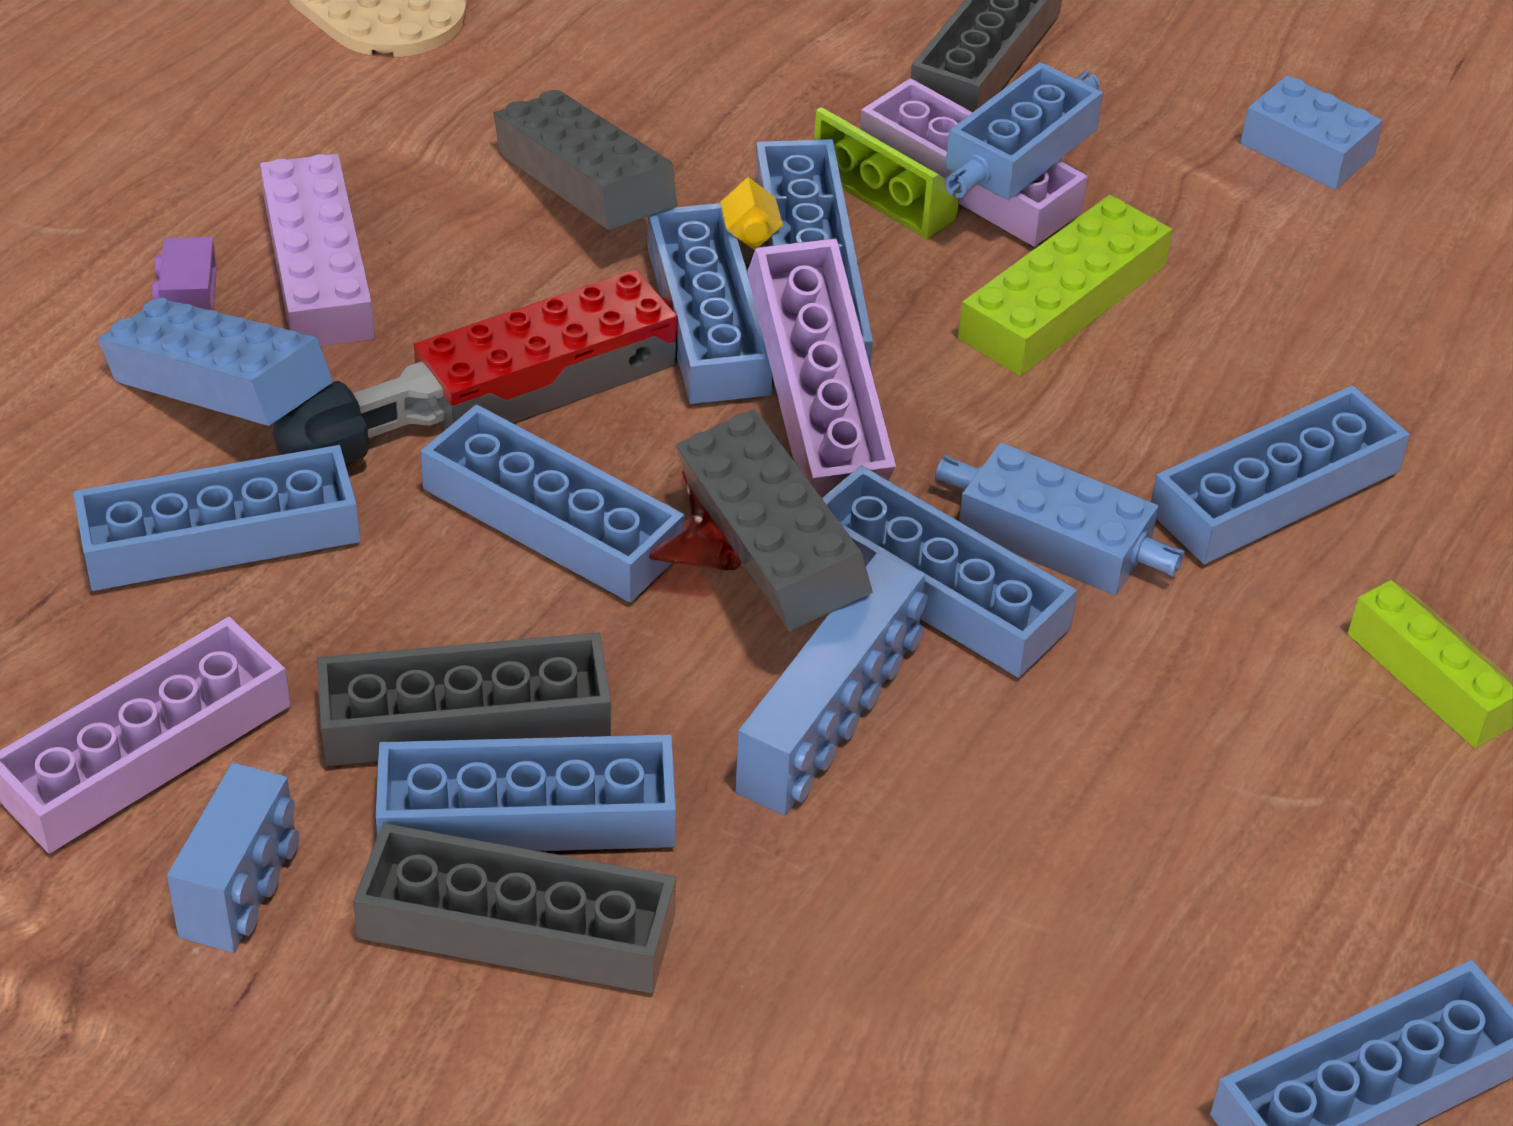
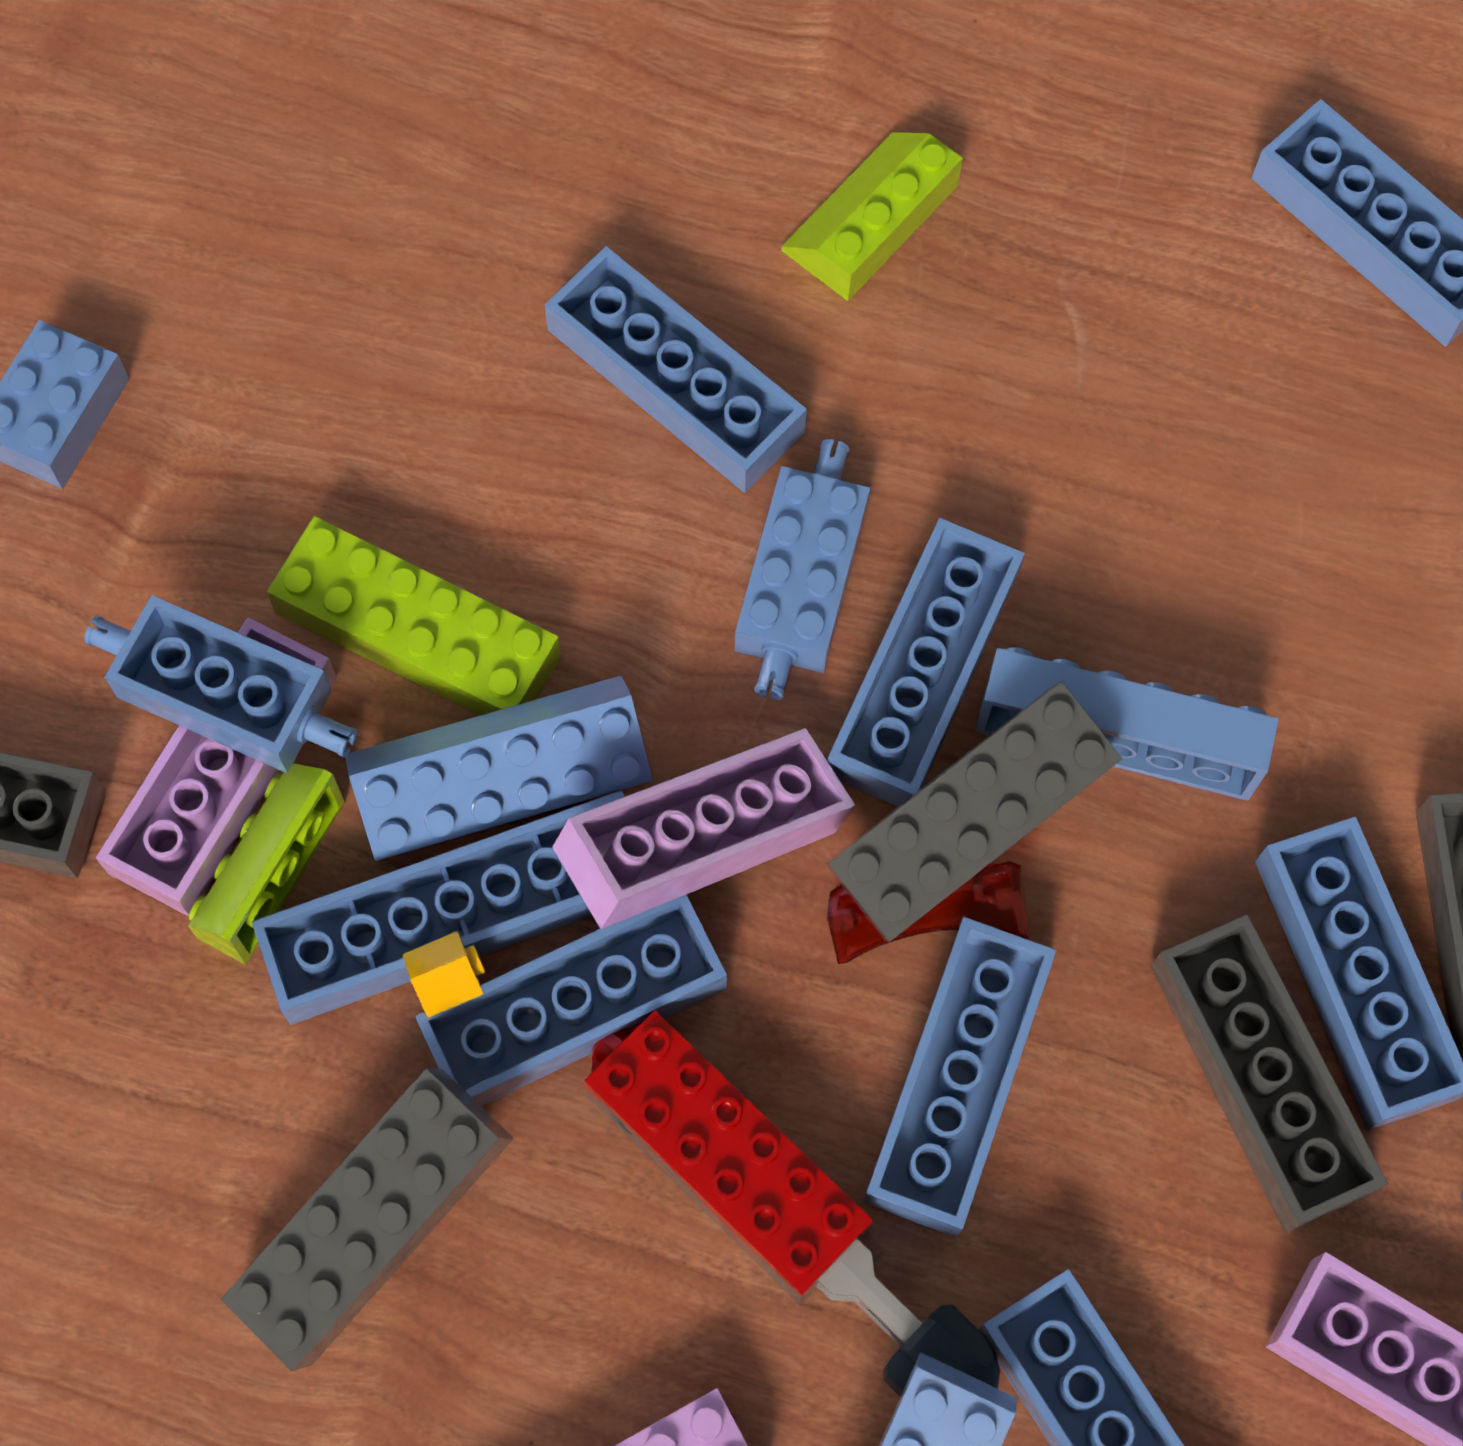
camera: 105 degrees left, 25 degrees up
none -> medium blue brick [345,676,653,861]

